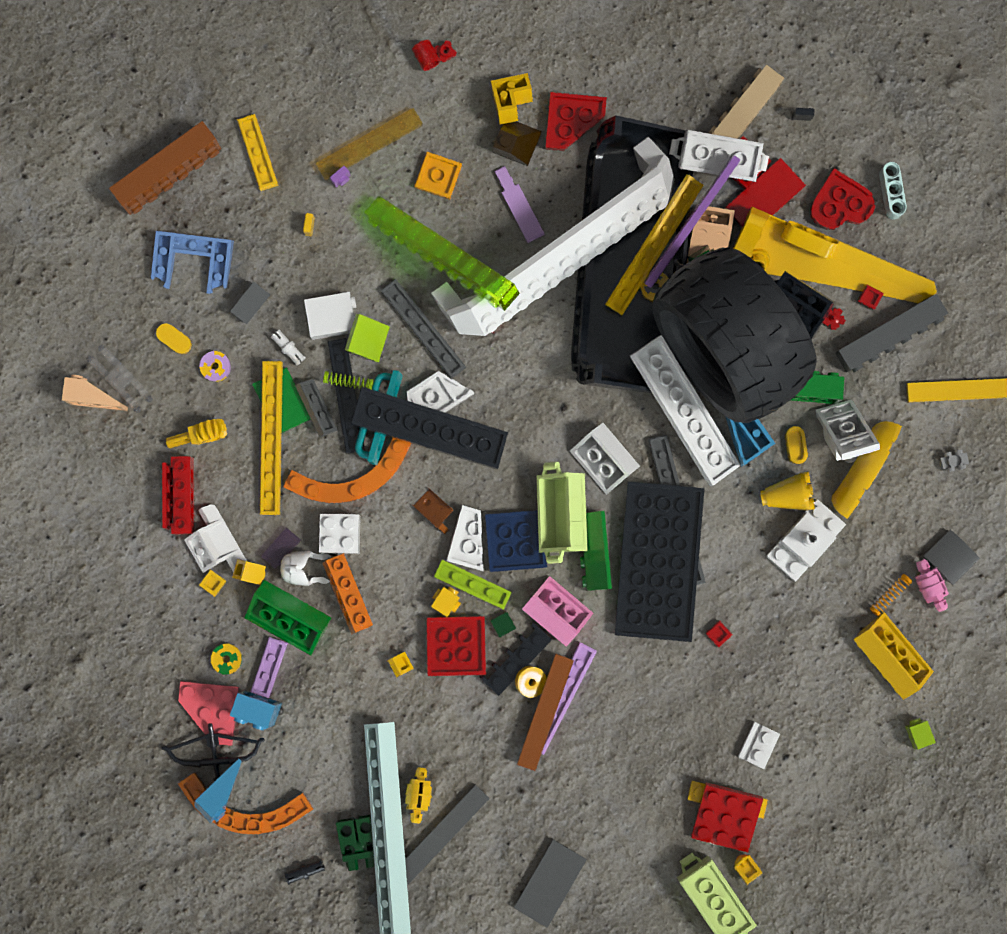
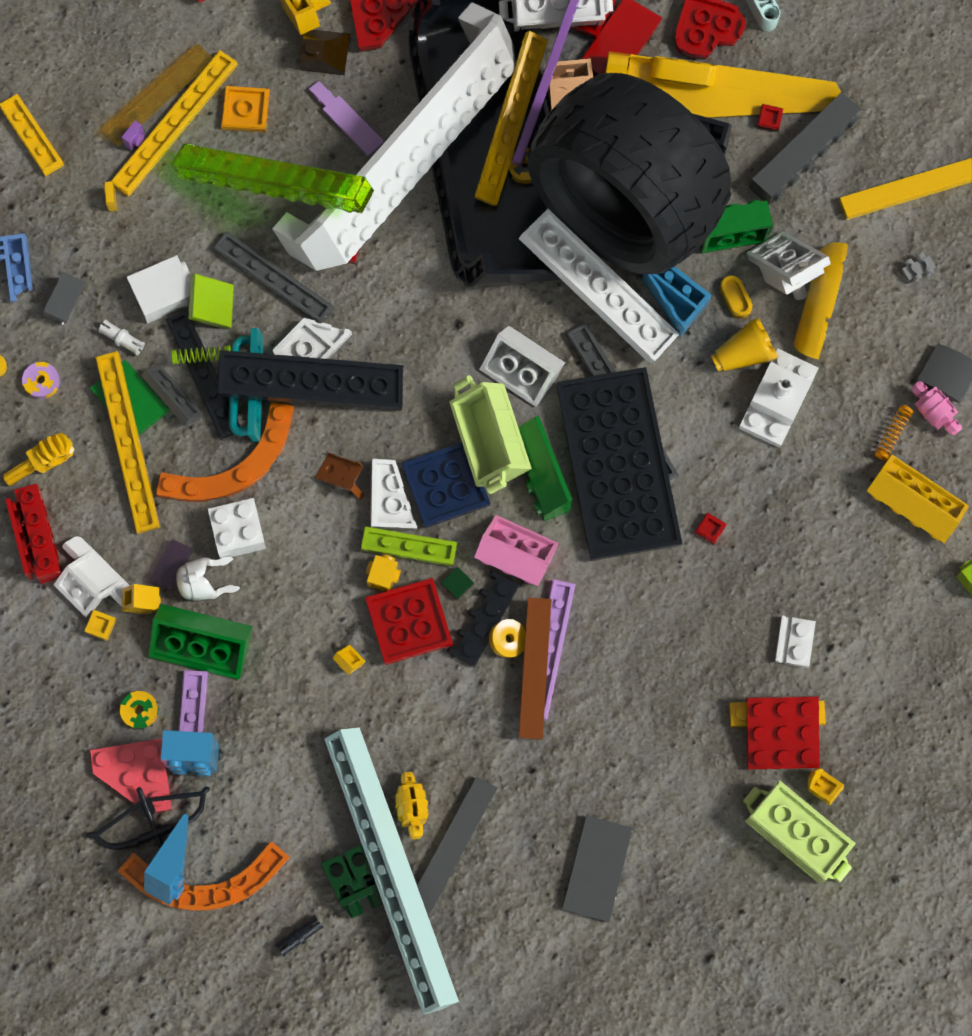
camera: 15 degrees left, 10 degrees down
orange brick [323,553,373,635] -> none
red plant [823,308,846,330] -> none
none -> yellow tile [111,50,238,197]

